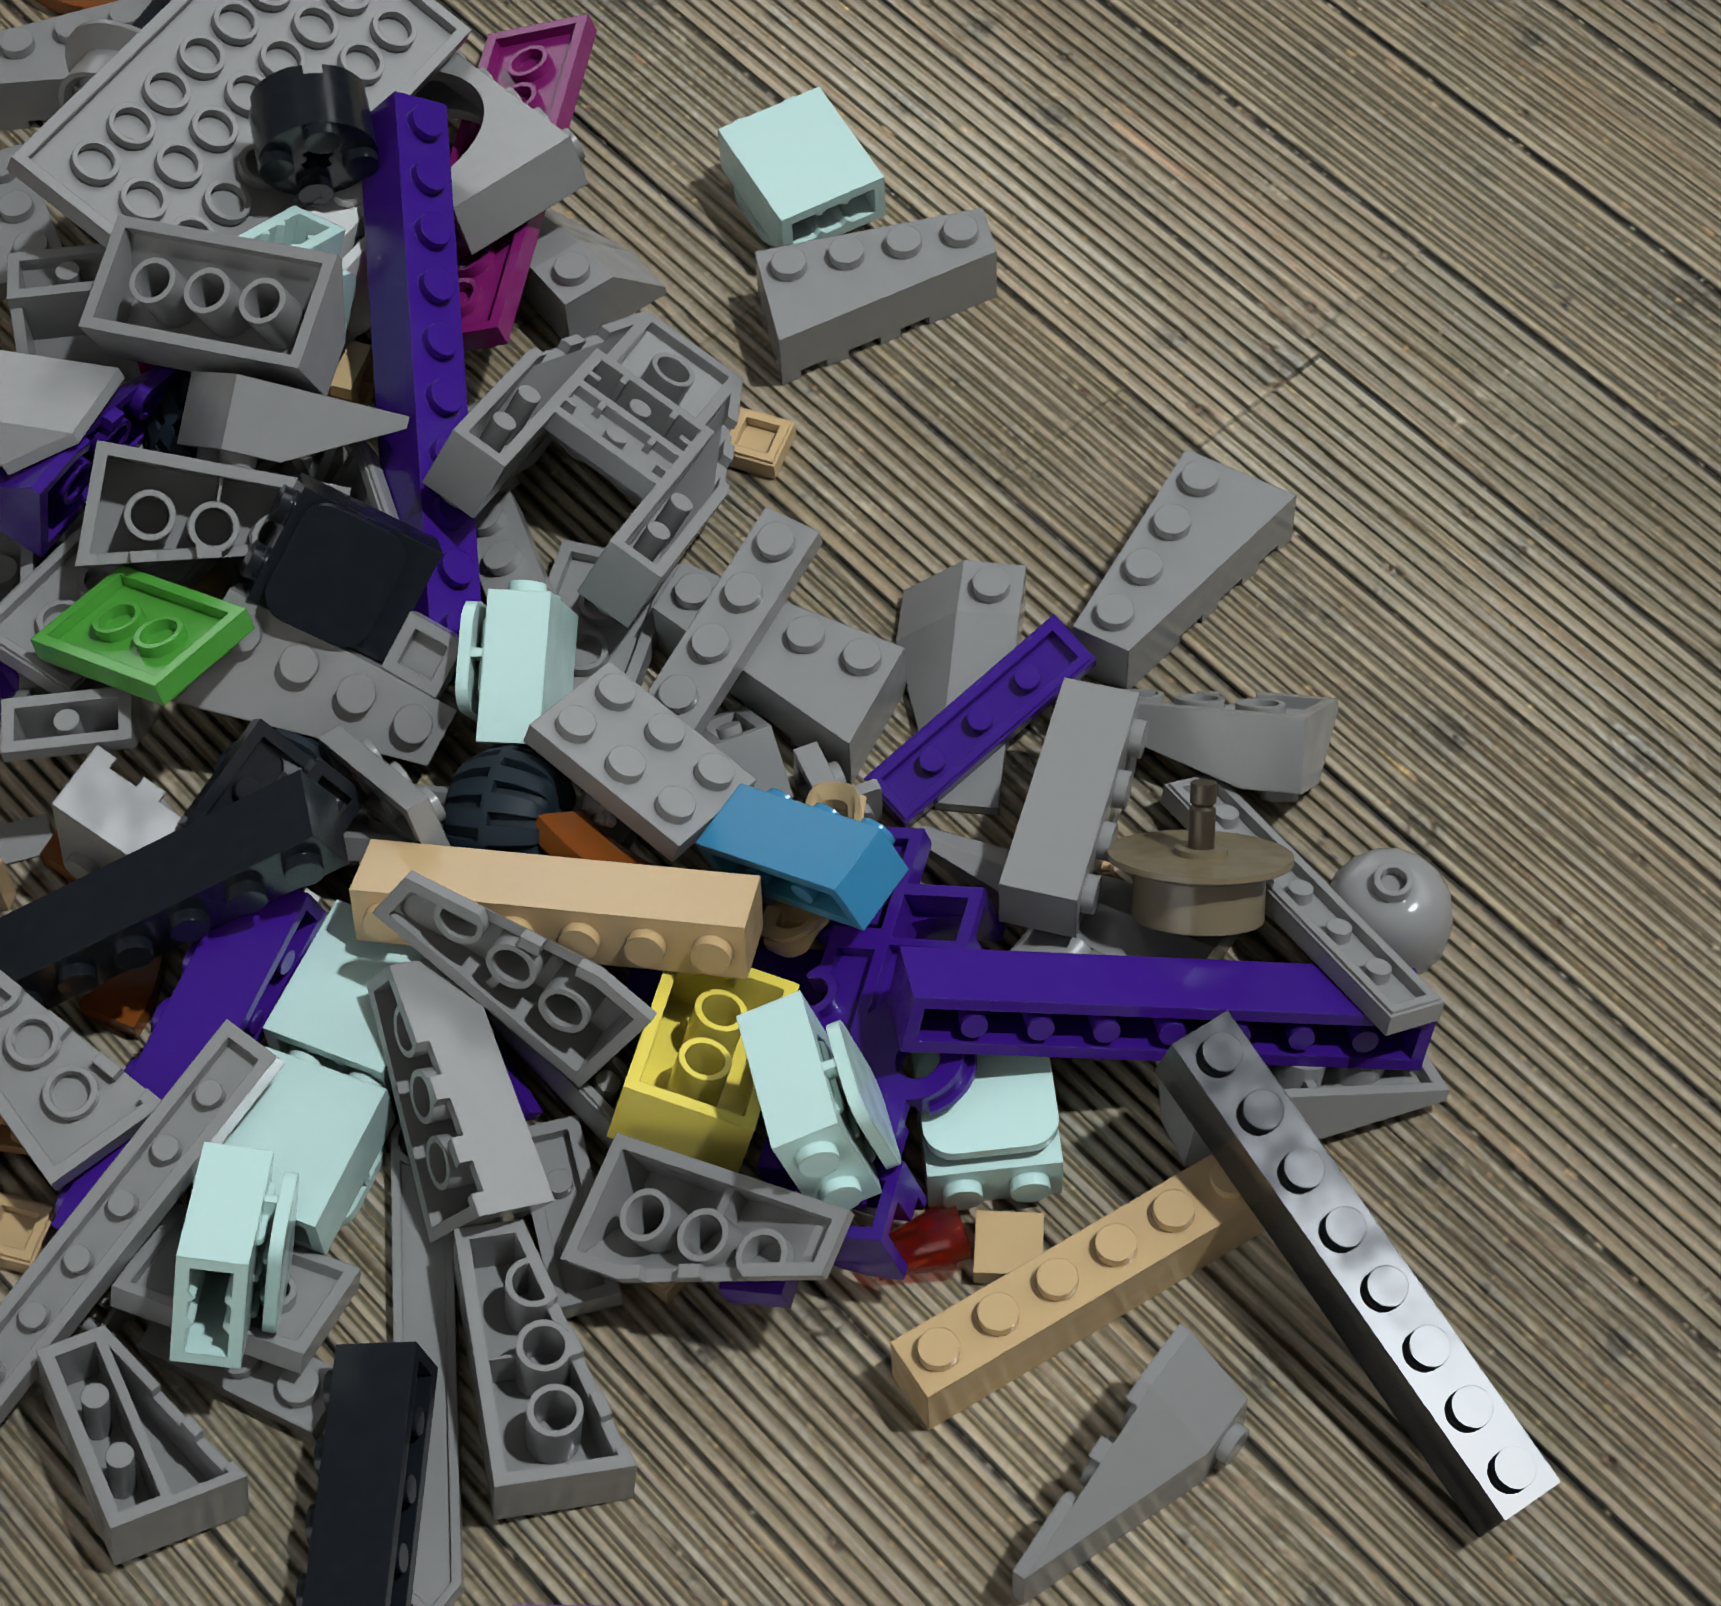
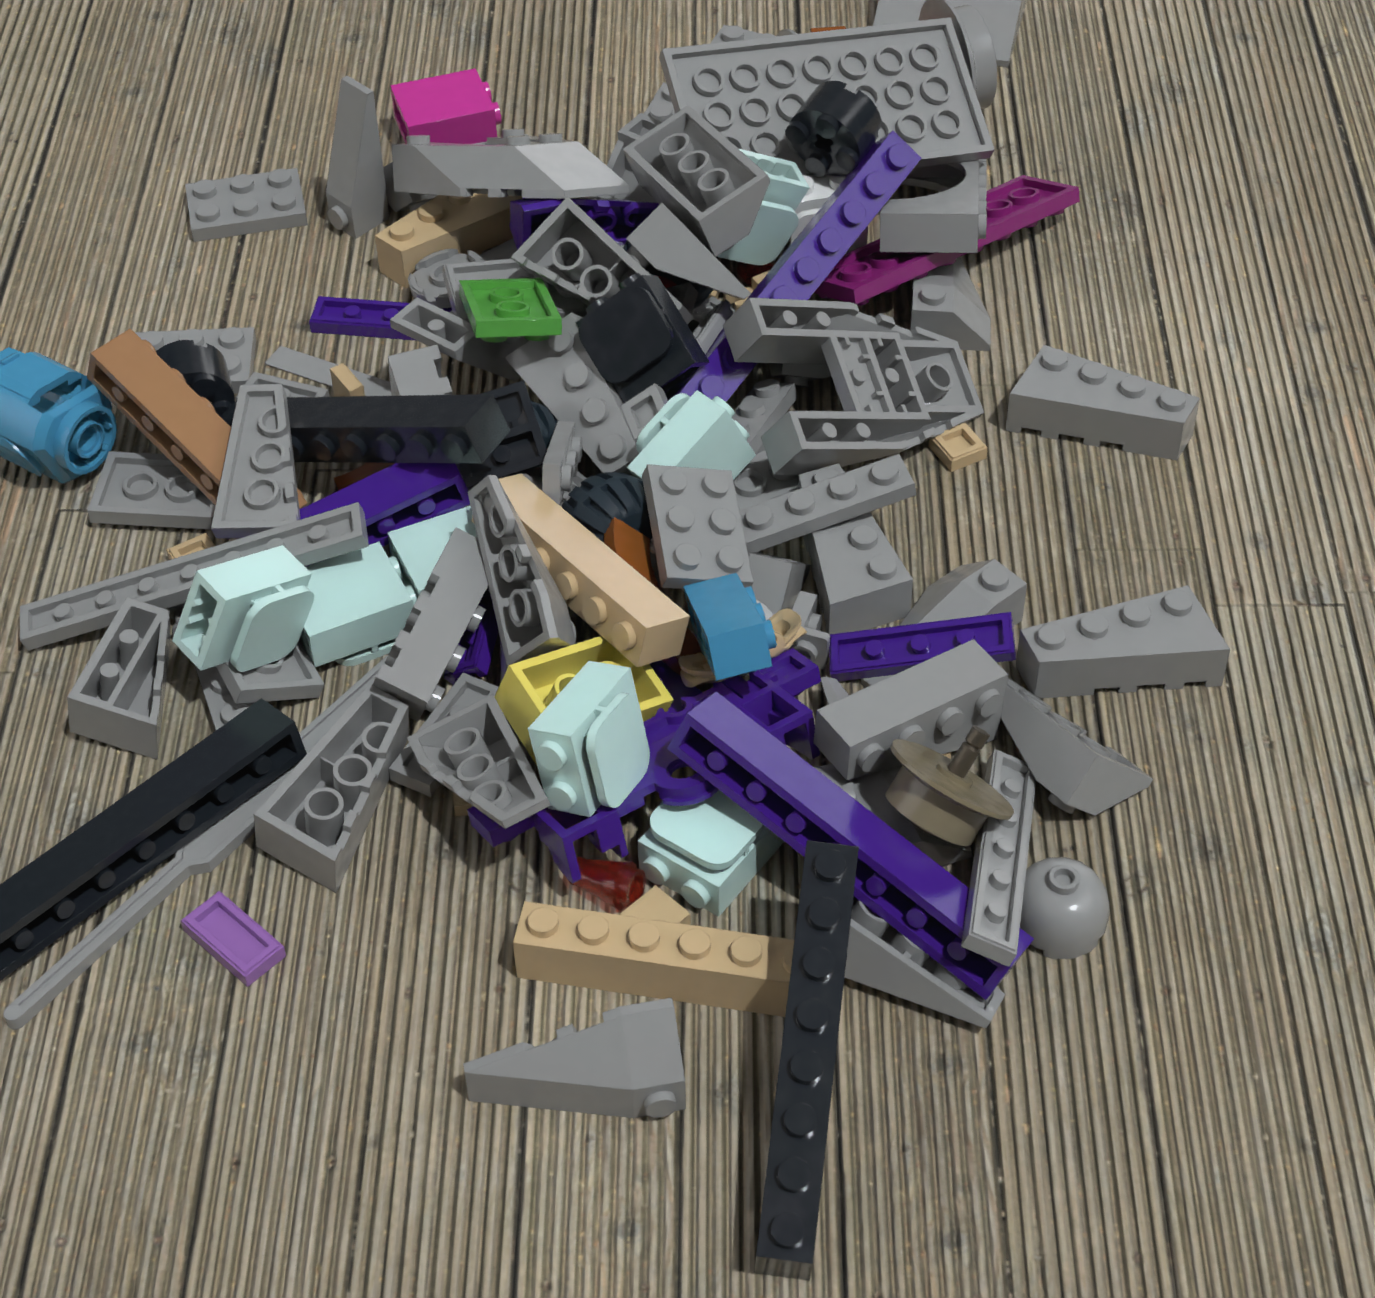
camera: 40 degrees right, 10 degrees down
light aqua brick [718,87,886,247] -> none

